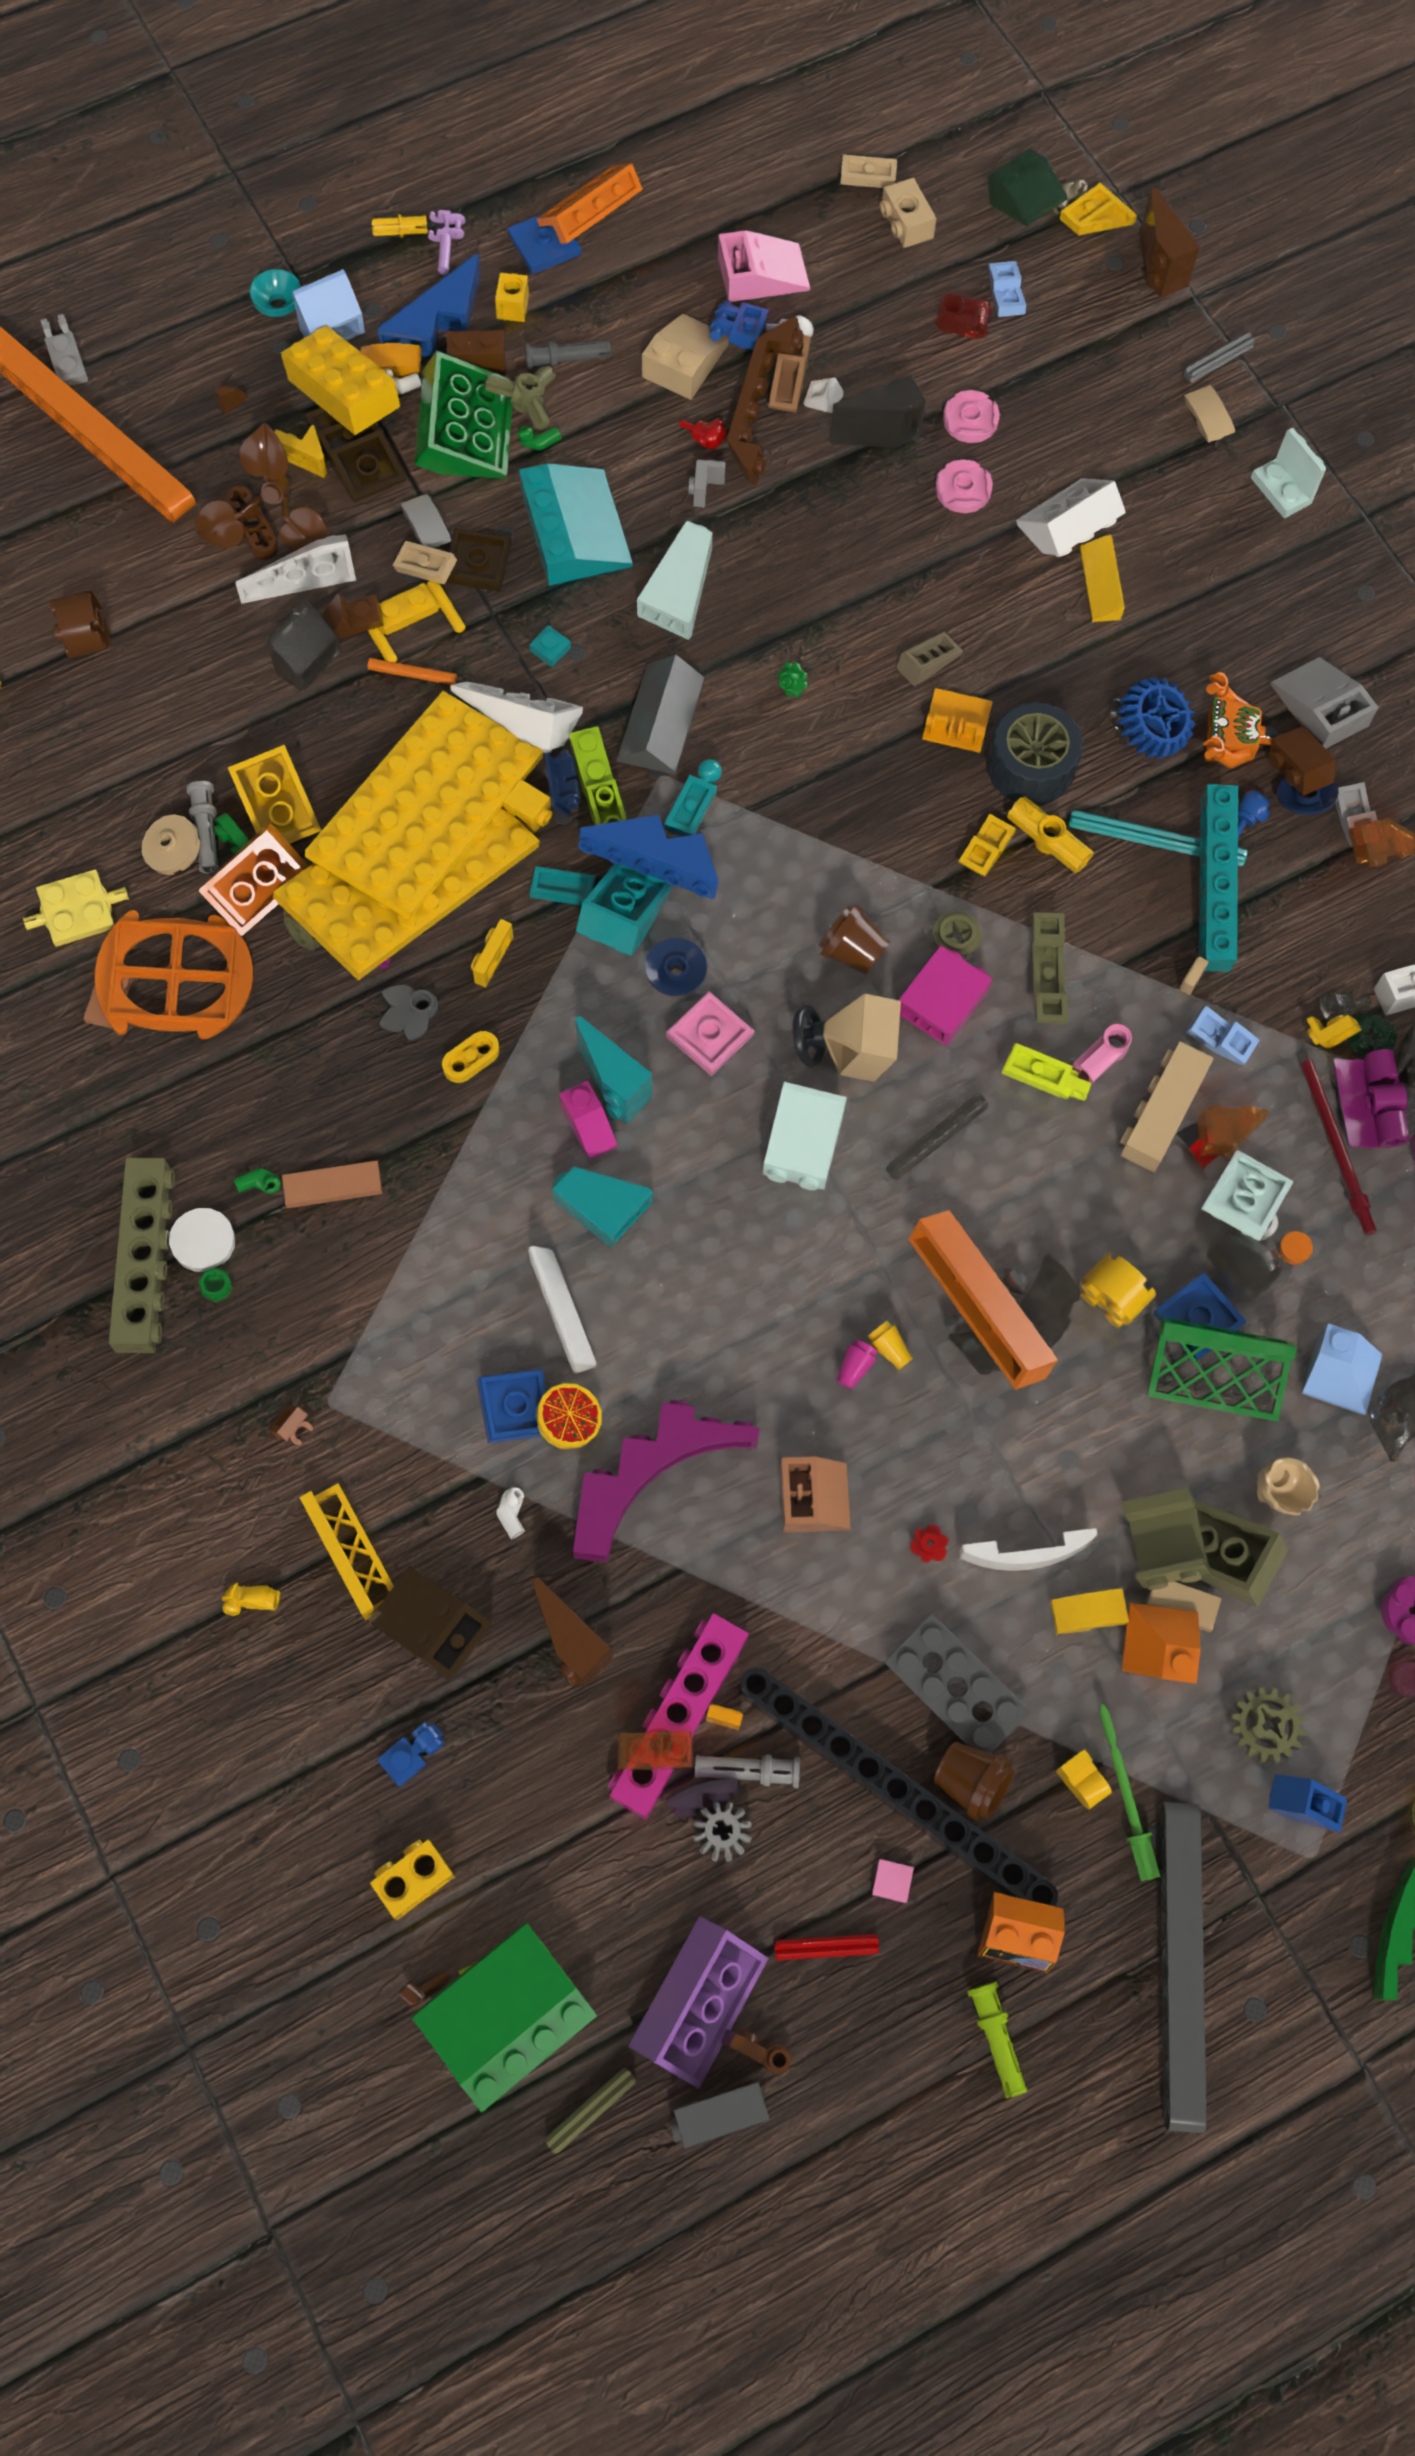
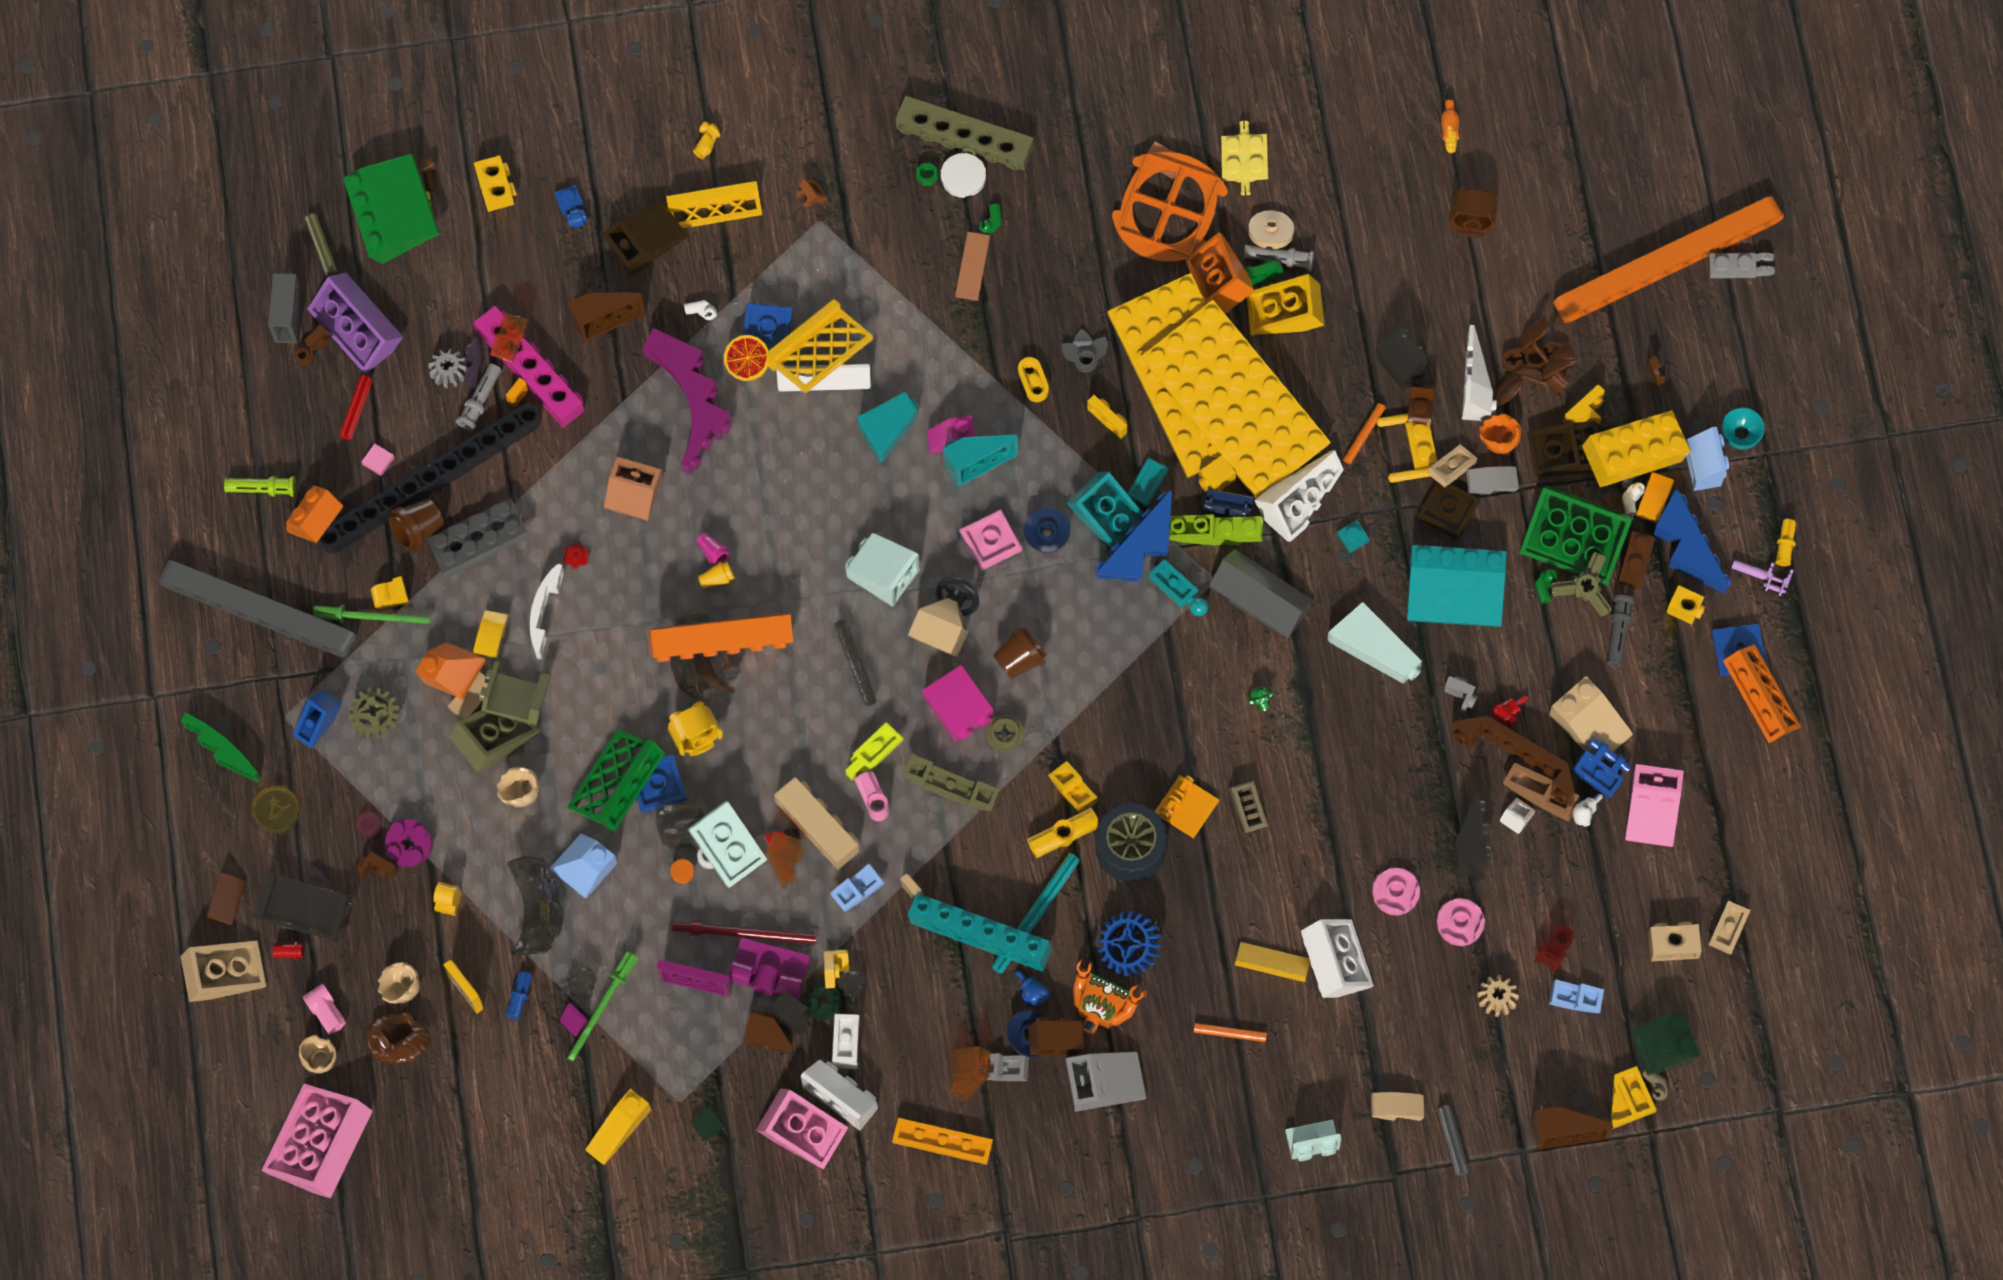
camera: 115 degrees right, 0 degrees up
none -> yellow fence [767,299,873,394]
none -> orange bar [1194,1023,1267,1042]
none -> tan gear [1477,975,1519,1017]
none -> orange hair [1479,414,1522,454]

